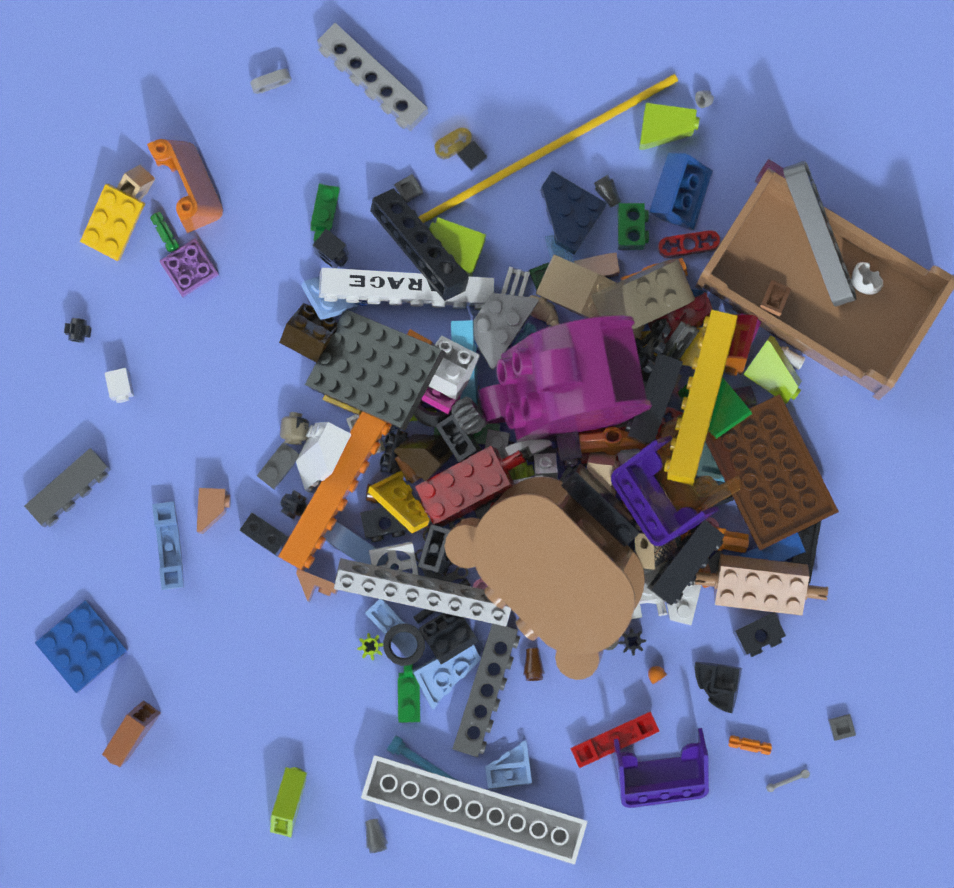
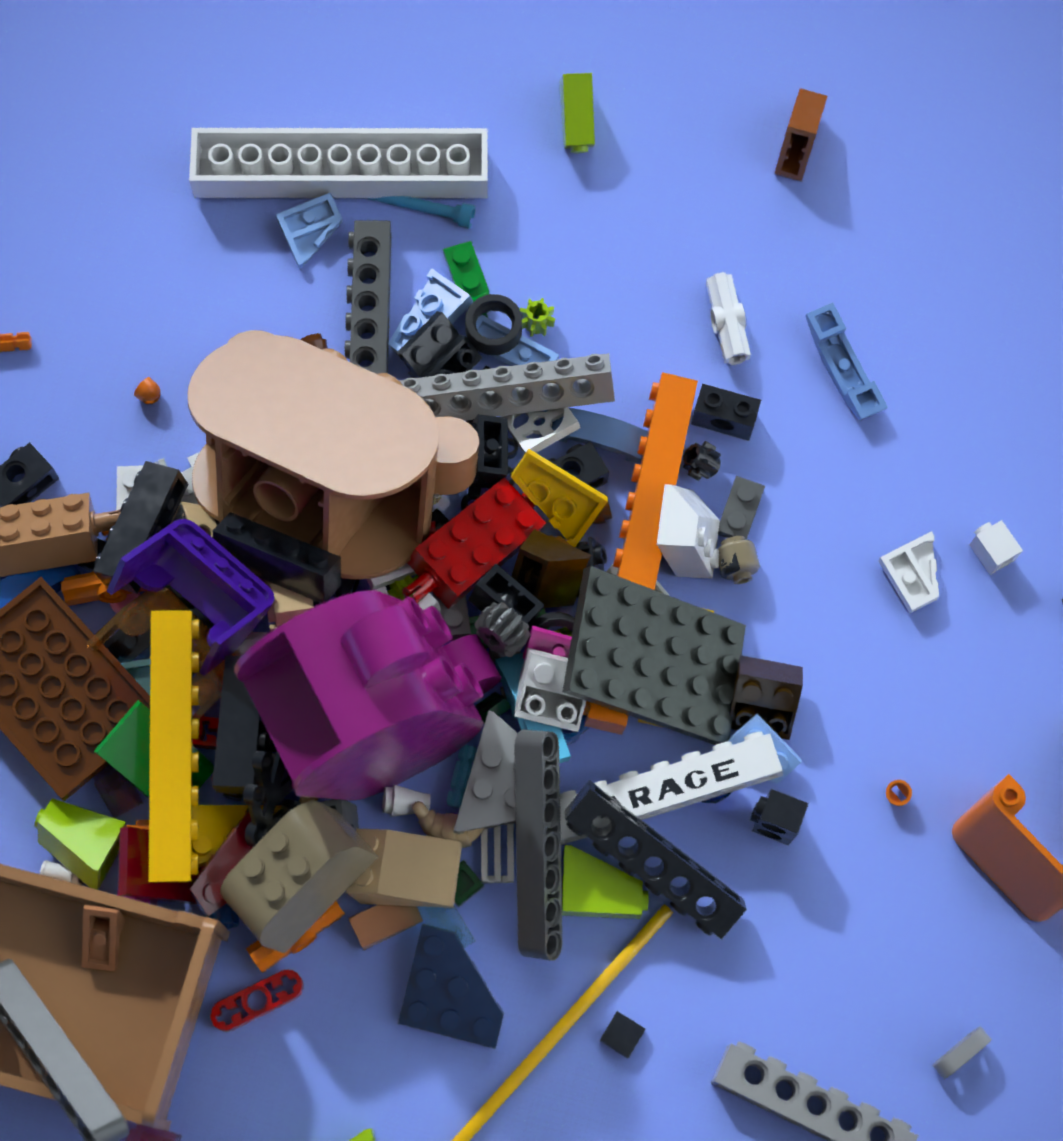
camera: 160 degrees right, 10 degrees down
dark grey brick [24,448,110,527] -> none
blue plate [35,600,128,693] -> none
green axle [150,212,179,252] -> none
medium lavender tile [159,238,219,298] -> none
nougat slope [197,488,231,534] -> none
nougat slope [296,569,338,602] -> none
green hinge [310,184,340,242] -> none
dark grey cone [365,819,388,853] -> none
dark grey tile [394,174,423,203] -> none
clear yellow beam [434,128,472,159] -> none
red slope [570,711,660,768] -> none
clear smoke cone [593,175,621,208] -> none
dark purple windscreen [614,728,709,808] -> none
green brick [618,203,649,250] -> none
black gear [618,628,646,656] -> none
blue slope [649,153,713,230] -> none
dark grey tile [661,321,700,360] -> none
black brick [695,662,742,713] -> none
none -> dark green tile [475,692,511,725]
none -> dark grey beam [514,729,562,961]
none -> white piece [706,272,751,365]
none -> white wing [878,531,939,613]
none -> orange hinge [886,780,912,806]

